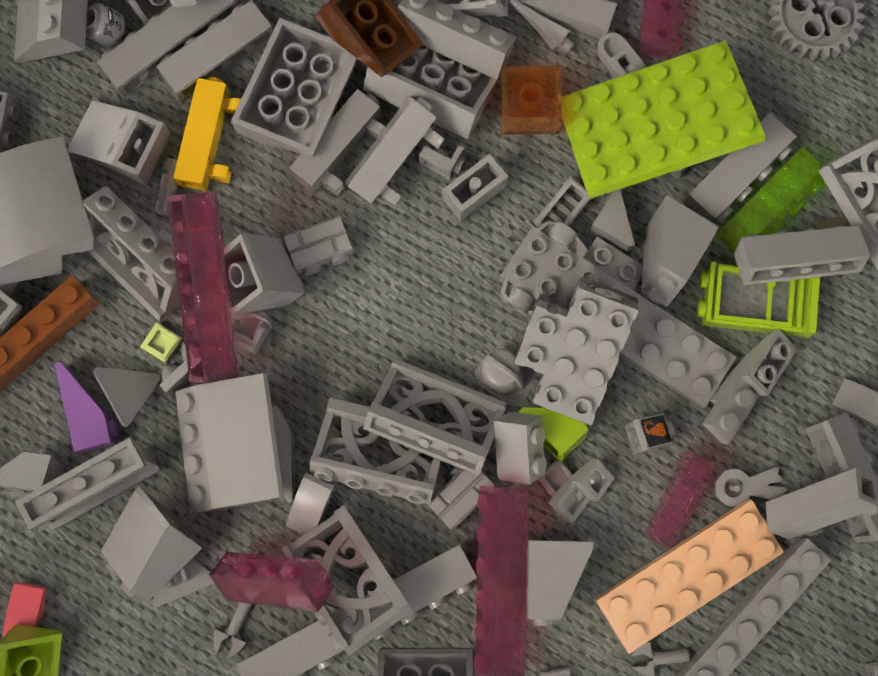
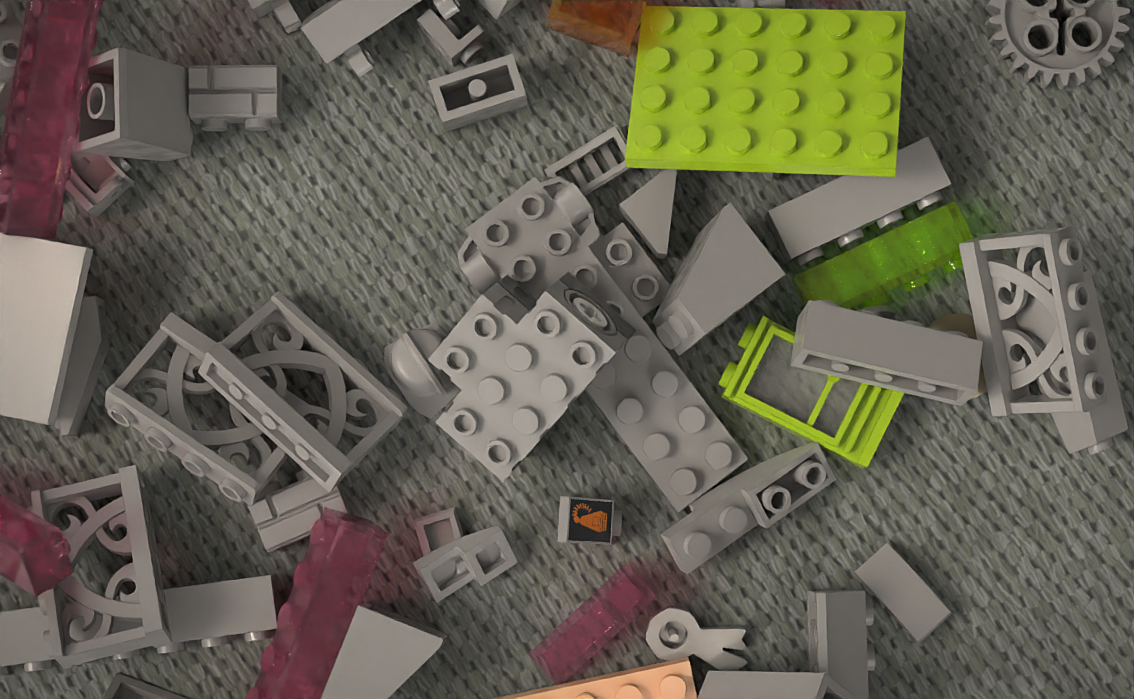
camera: 20 degrees right, 5 degrees up
light grey slope [286,473,334,535] -> none
light grey brick [494,412,547,485] -> none
lime slope [518,407,589,462] -> none

